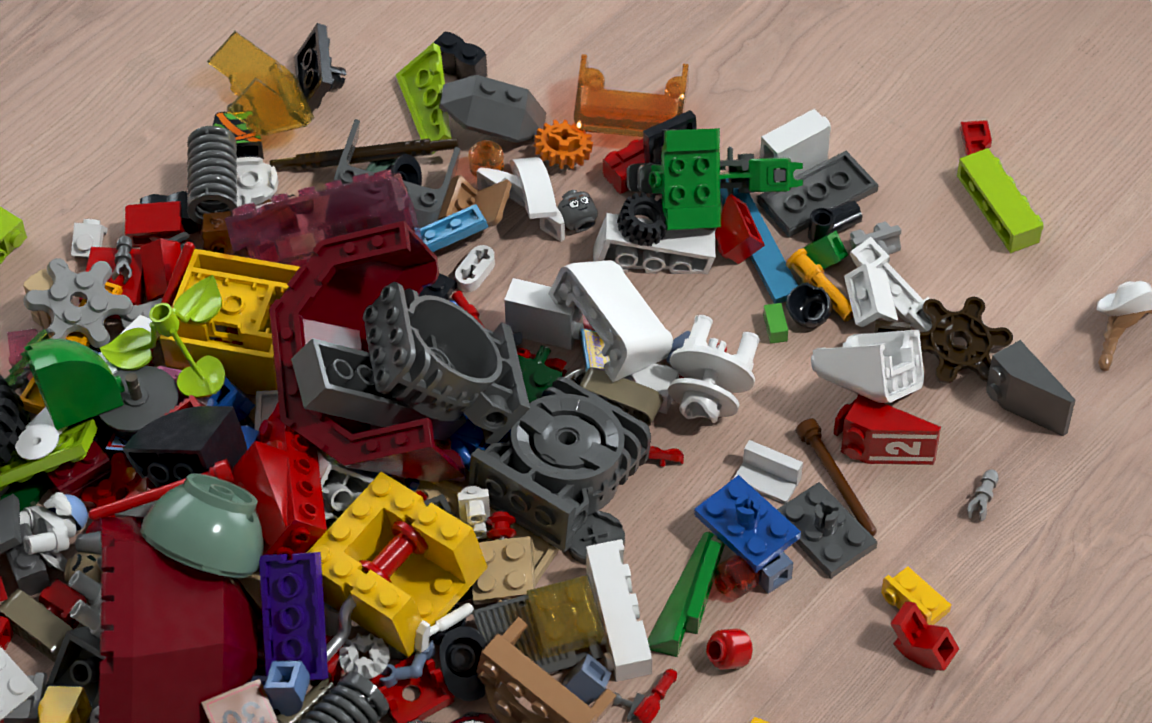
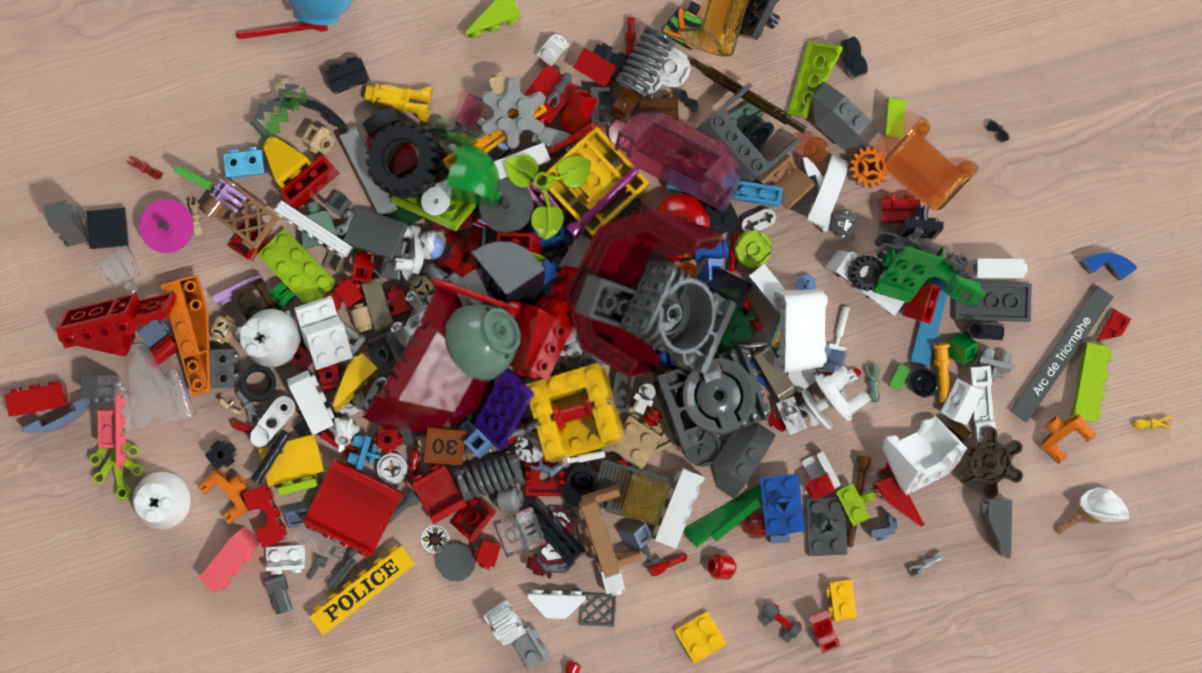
camera: 30 degrees right, 35 degrees up
none -> tan brick [350,303,373,333]
none -> magenta piece [566,167,640,239]
none -> red bar [625,17,636,56]
none -> dark grey wedge [713,424,776,499]
none -> lime tile [734,230,772,268]
none -> dark grey piece [761,603,802,642]
none -> white hips [776,396,807,435]
none -> red bracket [805,473,836,500]
none -> white piece [828,306,850,351]
none -> lime plate [835,483,876,526]
none -> sand green piece [866,364,880,402]
none -> sand blue bracket [869,514,898,541]
none -> lime panel [883,97,906,139]
none -> black piece [987,119,1010,142]
none -> dark grey tile [1010,286,1114,423]
none -> orange connector [1040,414,1096,464]
none -> blue brick [1080,253,1137,280]
none -> yellow piece [1134,416,1173,429]

